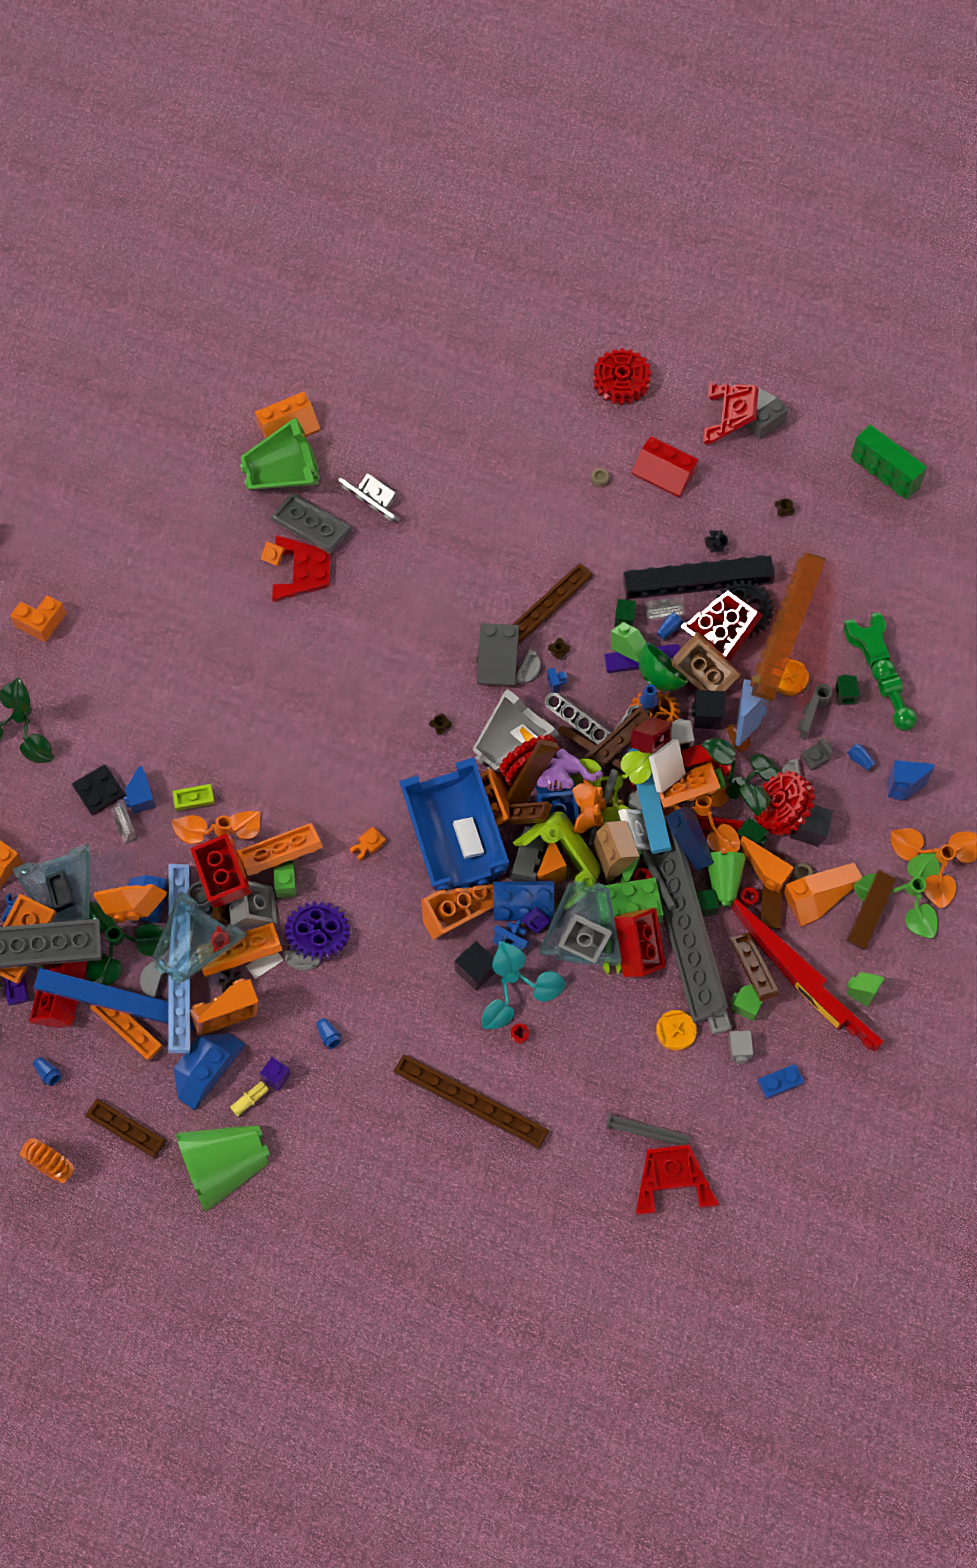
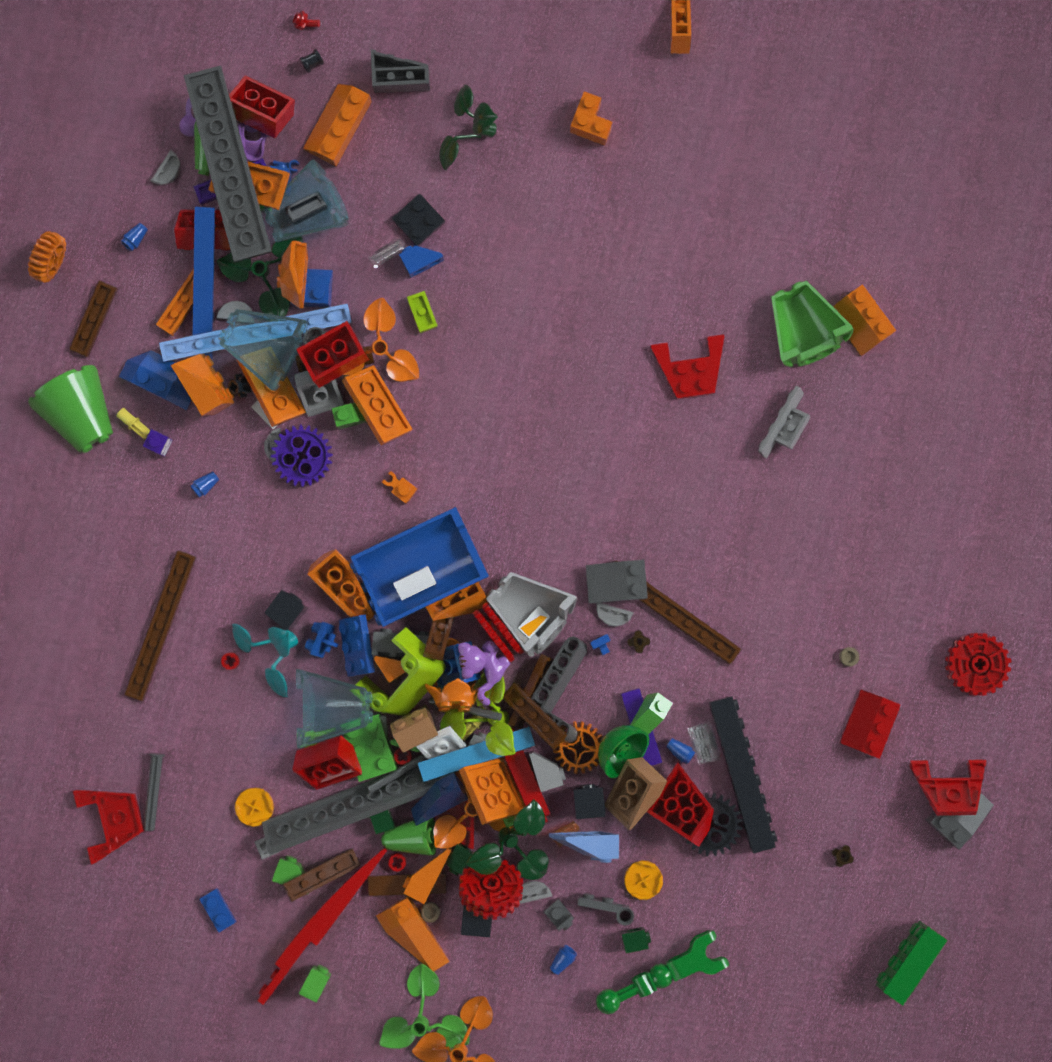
camera: 85 degrees right, 20 degrees up
red piece [211,926,229,952] -> none
orange plate [260,541,285,566] -> none
dark grey tile [271,493,352,554] -> none
dark brown plate [429,713,452,735] -> none
reddish brown tile [506,739,559,804] -> none
dark purple tile [522,906,551,934] -> none
light grey slope [558,914,612,963] -> none
dark green brick [614,599,636,627] -> none
dark red brick [630,717,673,754] -> none
blue cone [639,685,659,709] -> none
white tile [649,739,686,793] -> none
black gear [705,530,728,553] -> none
light grey brick [728,1031,753,1064] -> none
clear orange brick [750,552,826,702] -> none
reddish brown tile [846,870,897,950] -> none
blue slope [887,760,934,800] -> none

